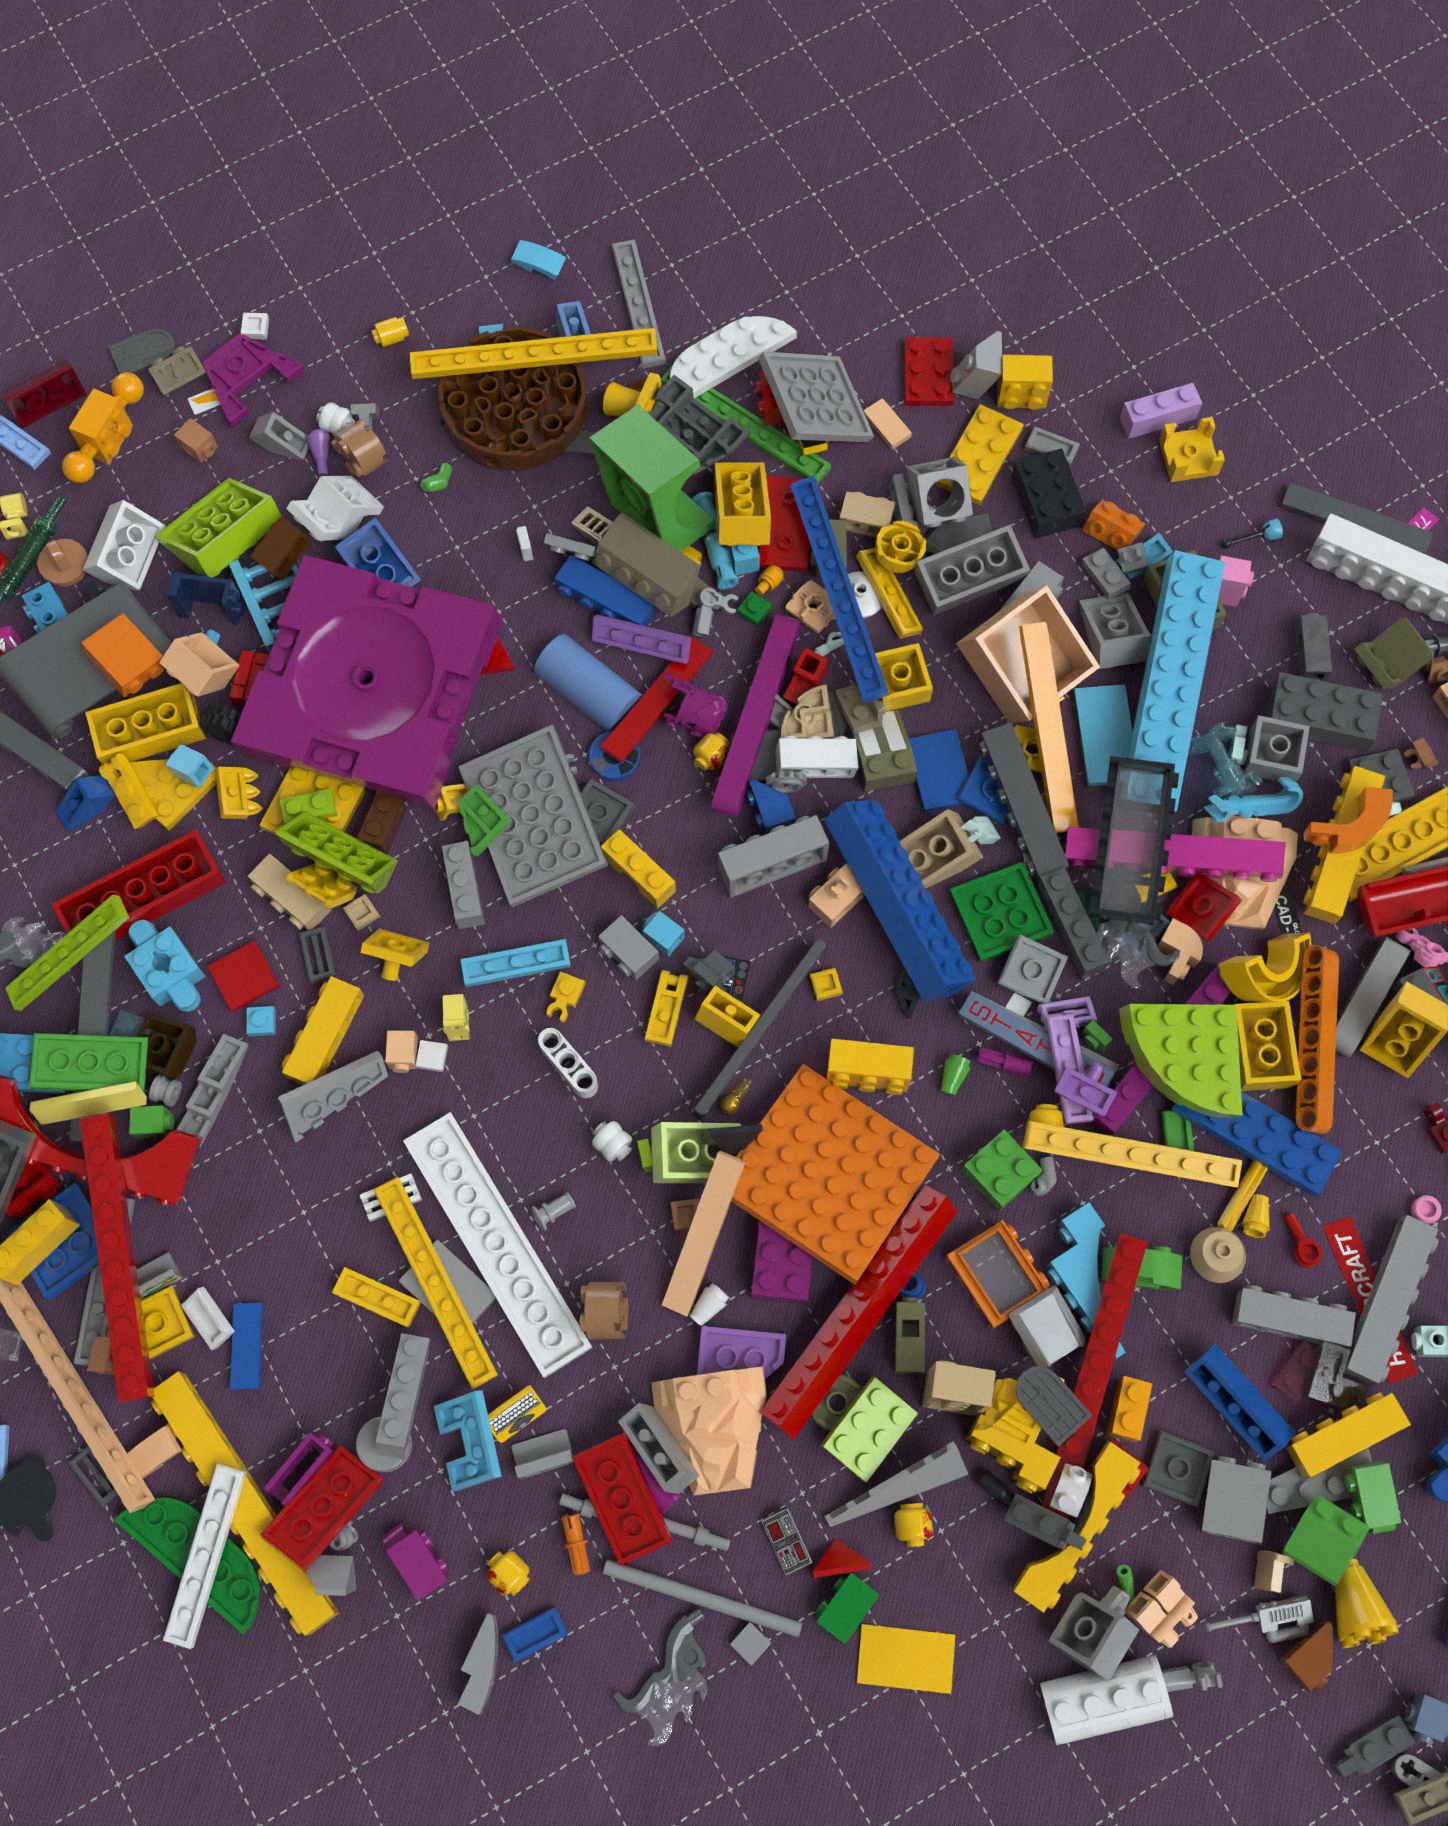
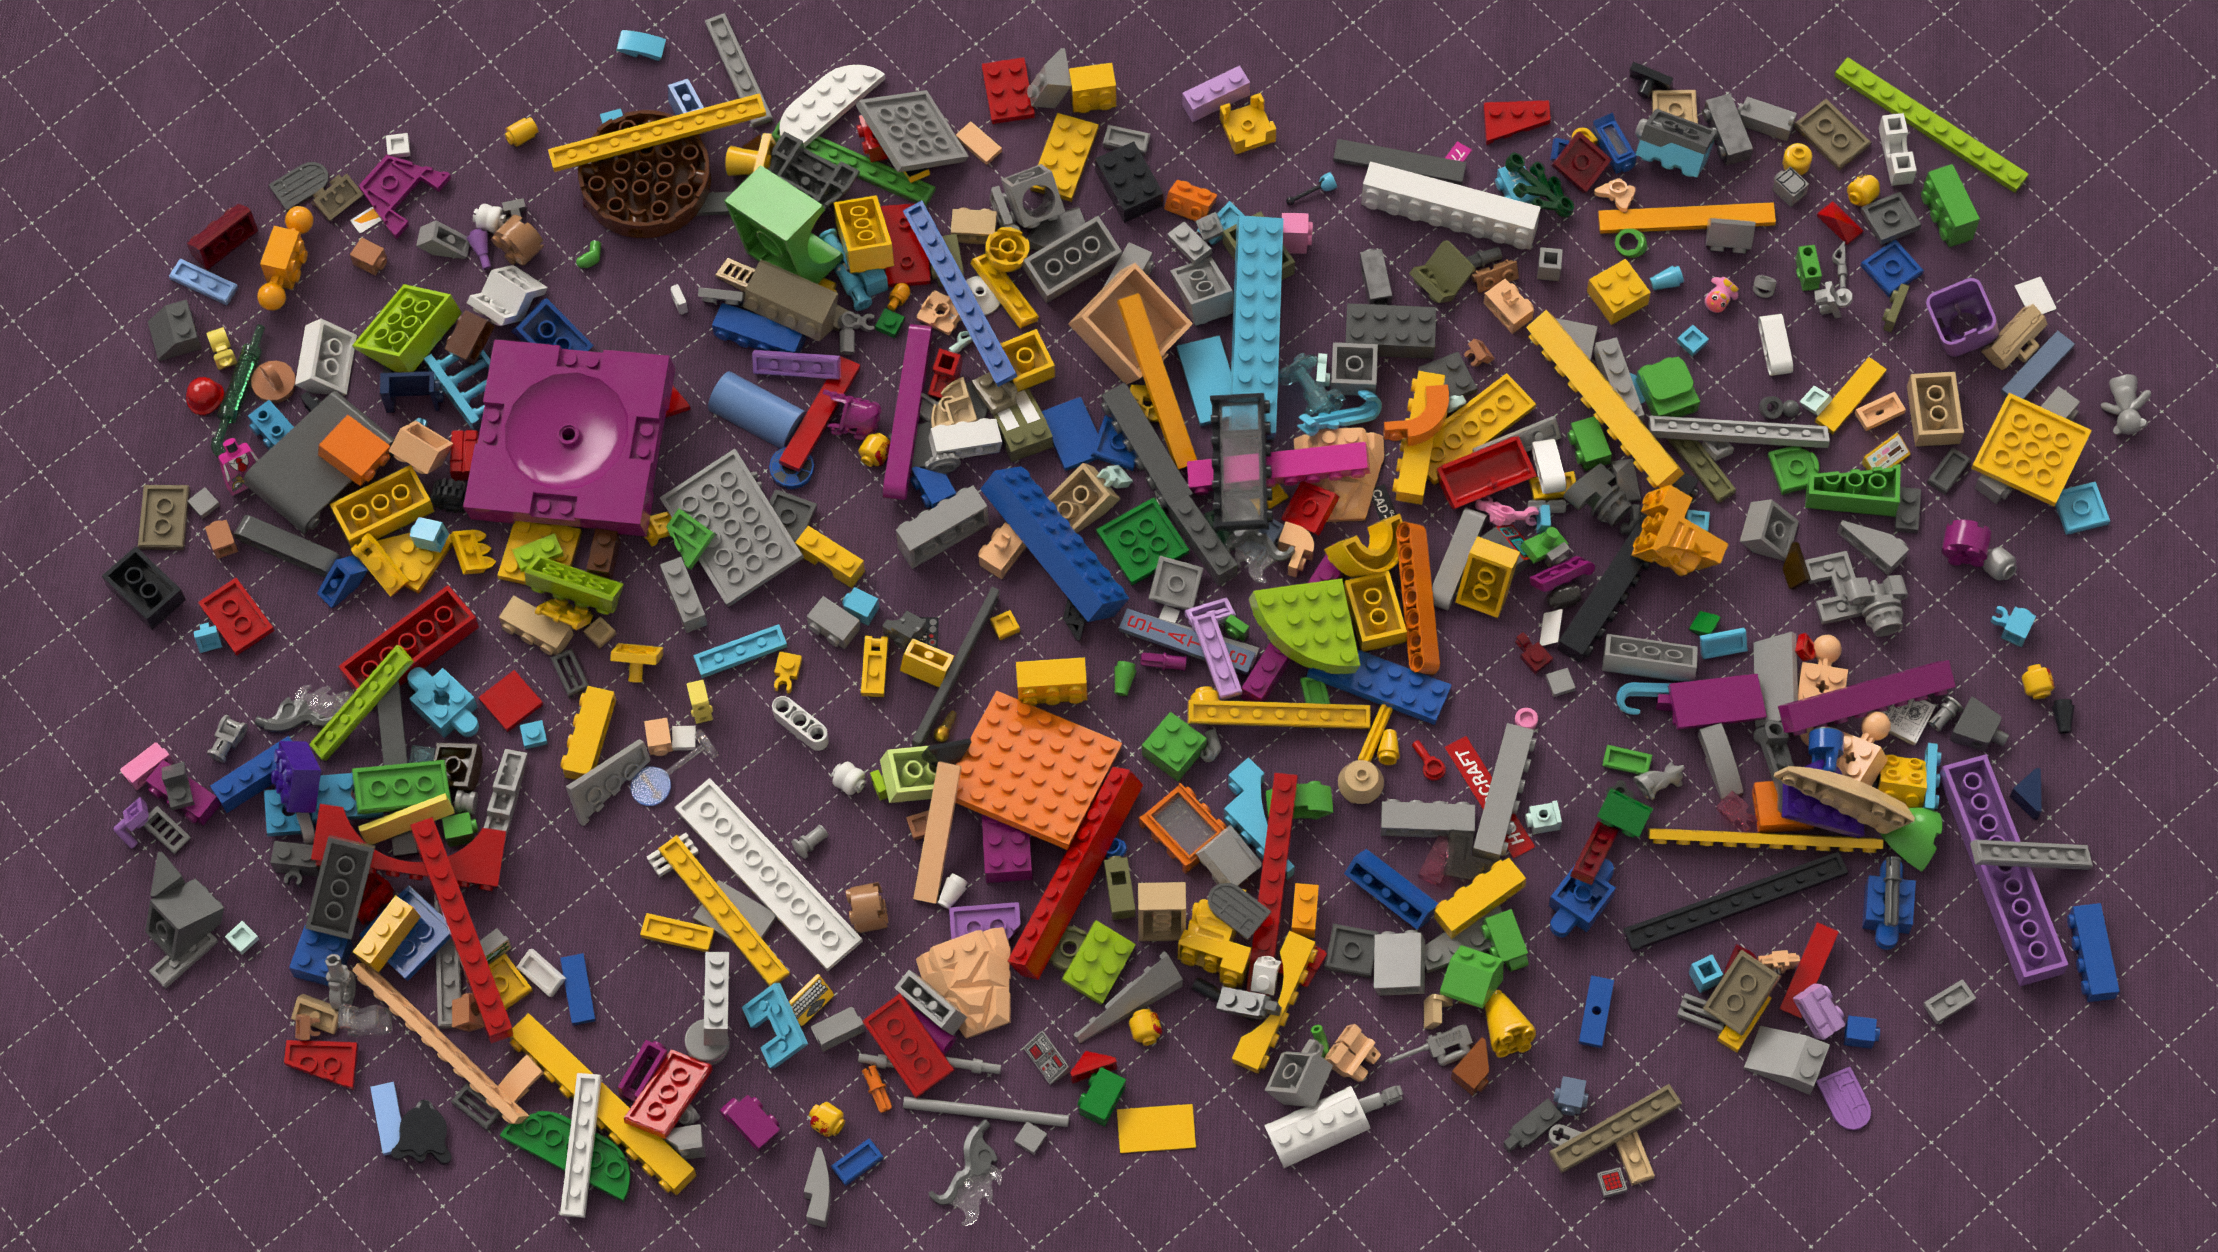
camera: 10 degrees left, 5 degrees down
medium lavender plate [1054,1062,1117,1118] -> none
none -> clear piece [631,729,719,806]

